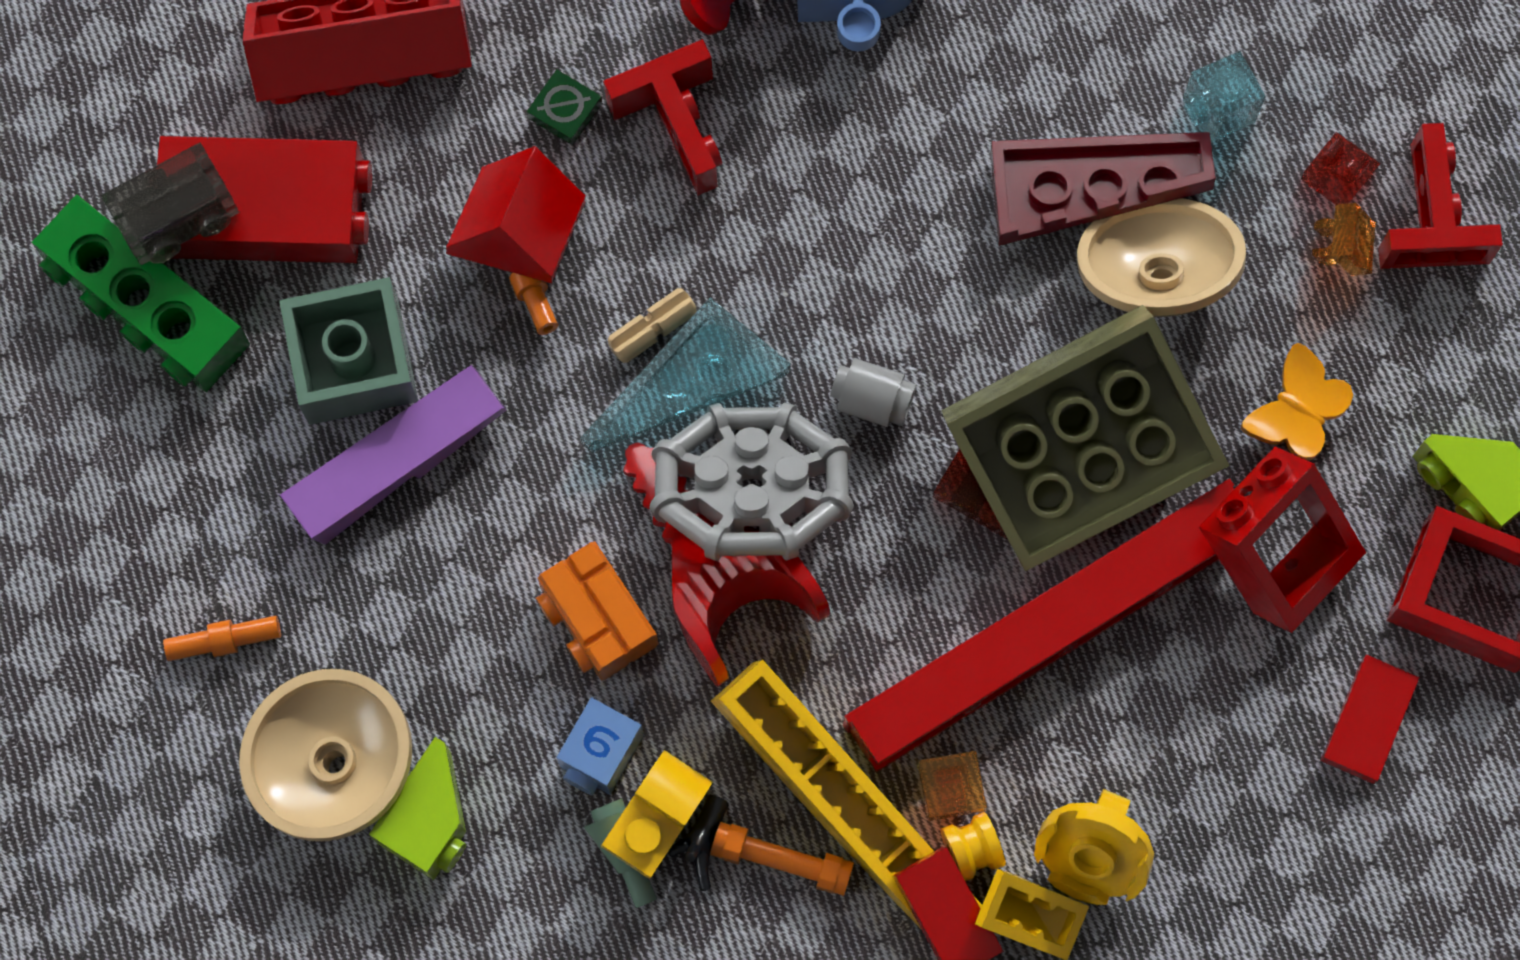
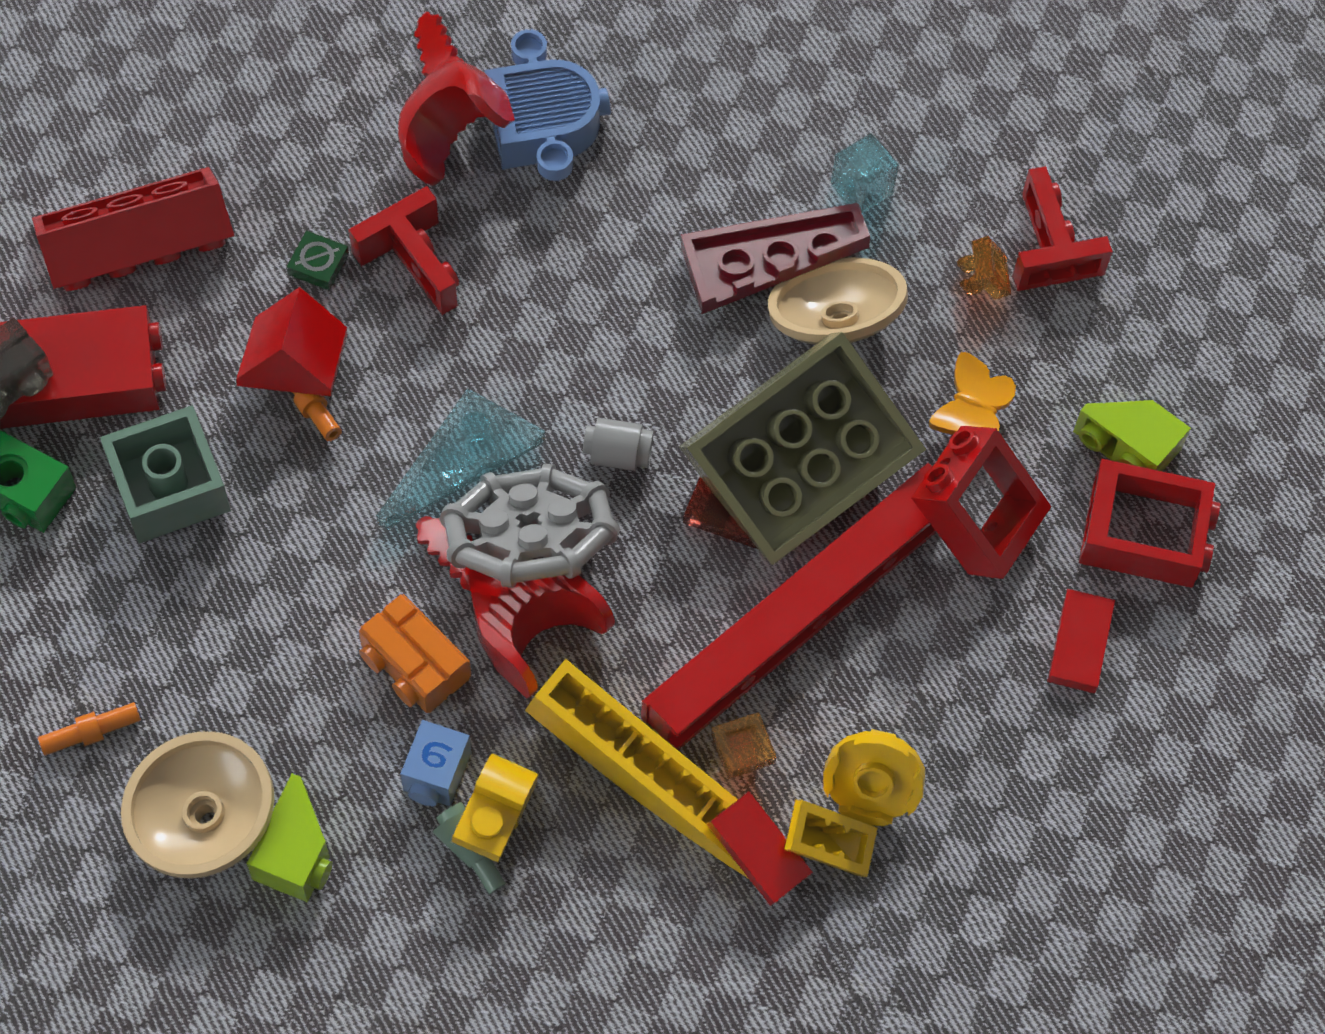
camera: 15 degrees left, 10 degrees down
medium lavender slope [280,365,507,545] -> none
tan piece [608,288,696,363] -> none
black bar [668,794,729,891] -> none
orange bar [710,822,854,896] -> none
yellow wheel [940,812,1006,881] -> none
clear red tile [1300,132,1381,211] -> none

